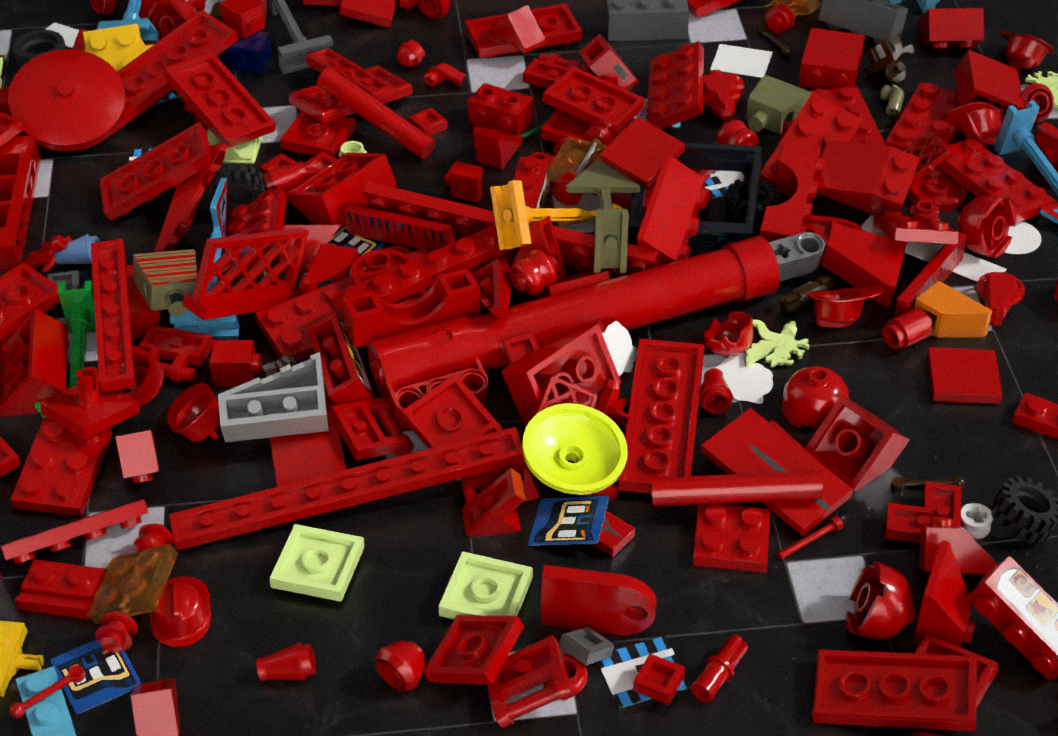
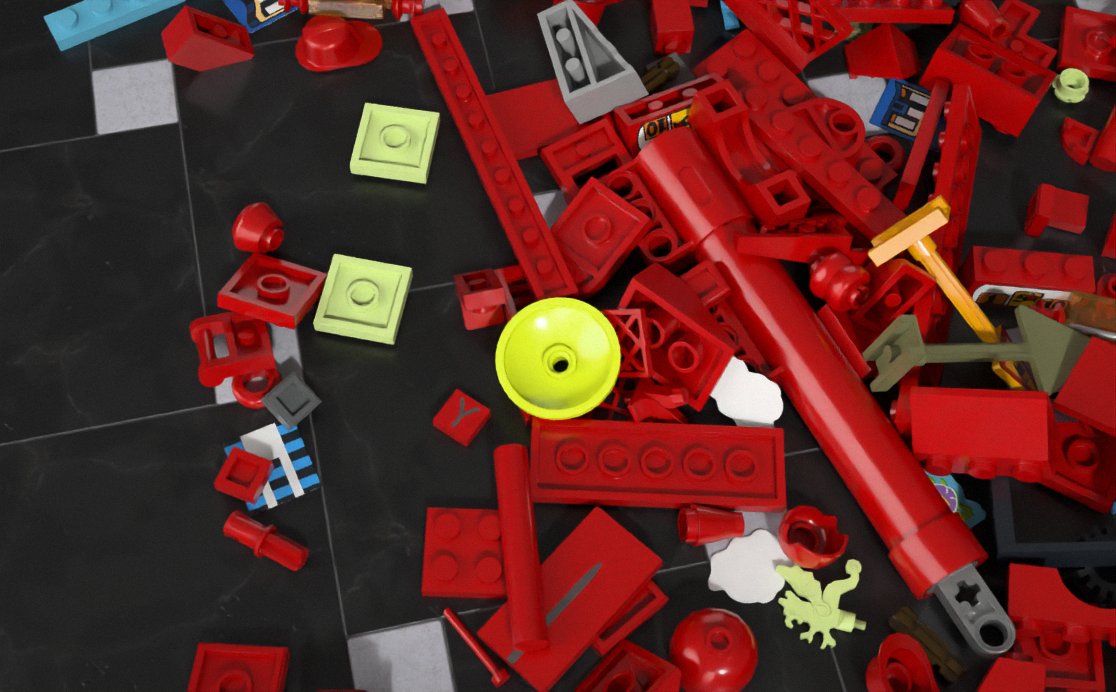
camera: 80 degrees right, 20 degrees up
red cone [256,642,316,681] -> none
red slope [300,244,358,294] -> none
sticker [528,496,609,546] -> none
red tile [541,565,657,635] -> none
none -> red tile [1060,116,1101,166]

